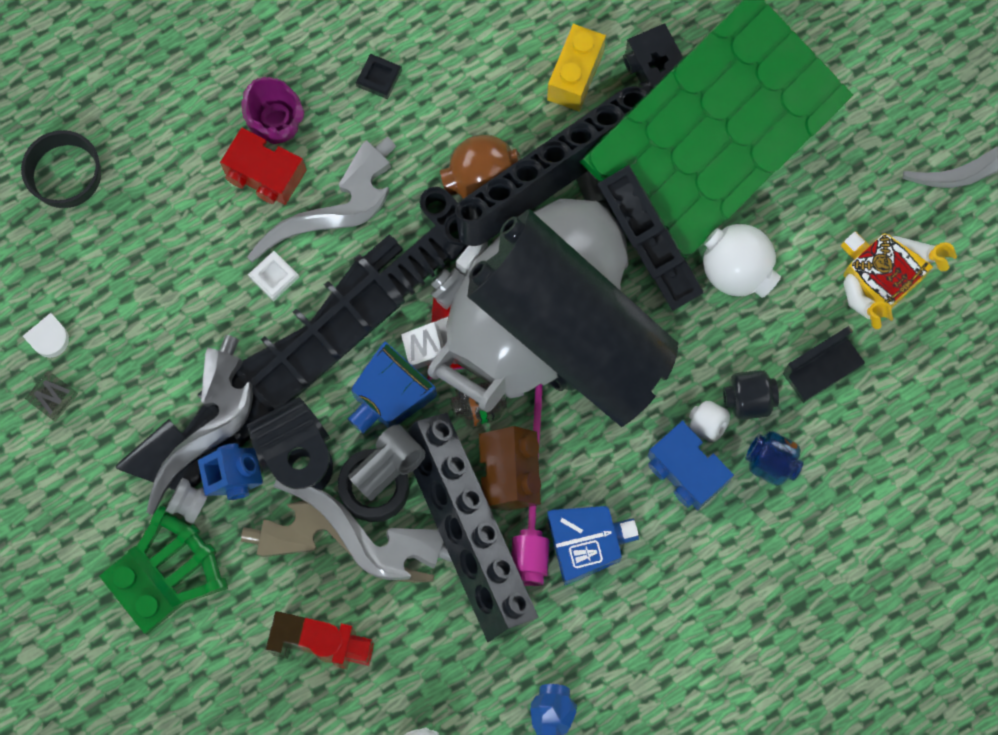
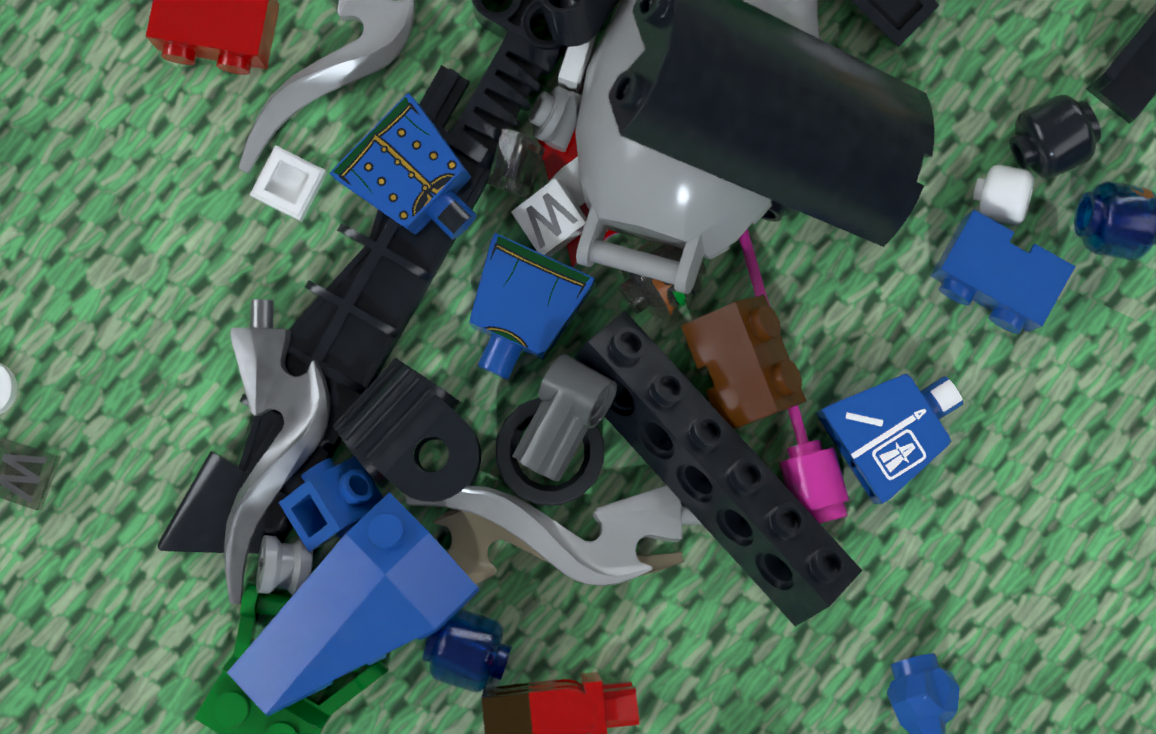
camera: 20 degrees left, 10 degrees up
none -> blue wedge [227,493,479,716]
none -> blue torso [329,93,477,240]
none -> clear blue head [422,609,512,693]
none -> clear smoke tile [487,129,545,200]

